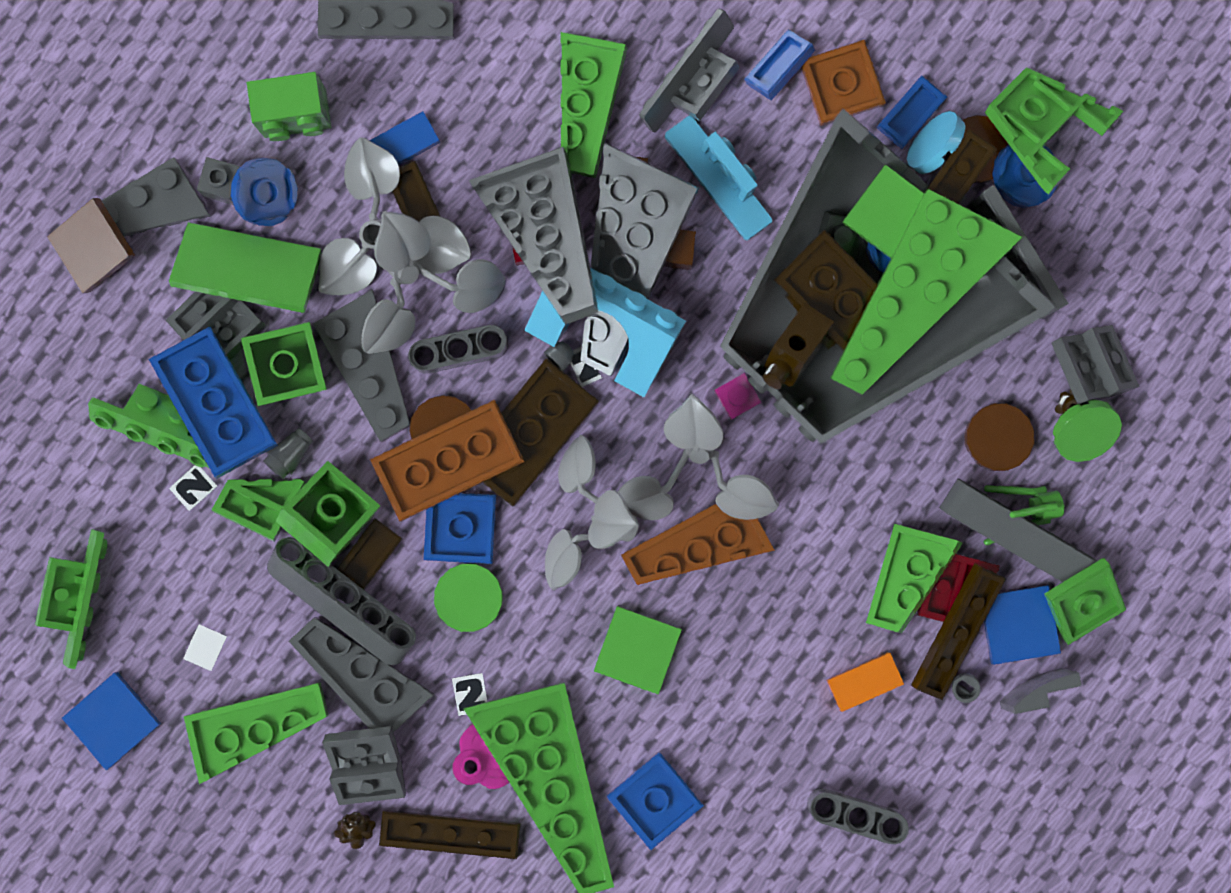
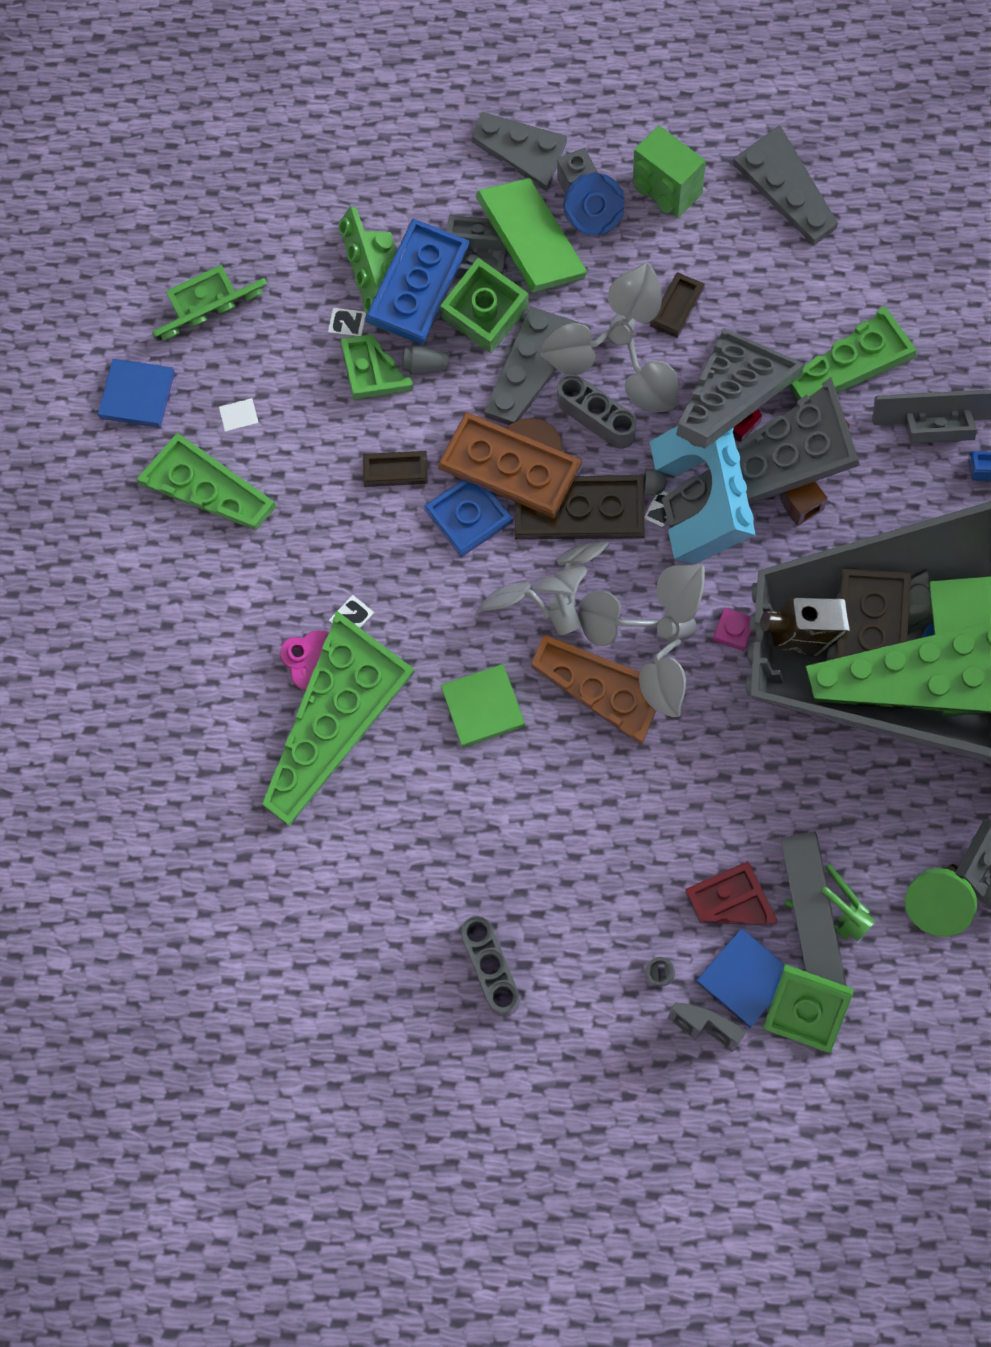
camera: 60 degrees right, 15 degrees down
tile [47,198,135,294] -> none
dark grey beam [267,537,416,665] -> none
bright green brick [275,461,380,566] -> none
dark grey wing [289,617,434,733] -> none
light grey plant [319,138,471,295] -> none
dark grey slope [322,726,406,805] -> none
dark brown plant [333,812,376,849] -> none
blue tile [369,111,440,165] -> none
dark brown tile [379,810,521,859] -> none
bright green tile [434,564,503,632] -> none
blue tile [606,751,704,850] -> none
medium azure bracket [664,116,772,241] -> none
orange tile [826,652,904,712] -> none
bright green wing [866,524,963,634] -> none
dark brown tile [911,563,1006,700] -> none
reddish brown tile [965,404,1034,471] -> none

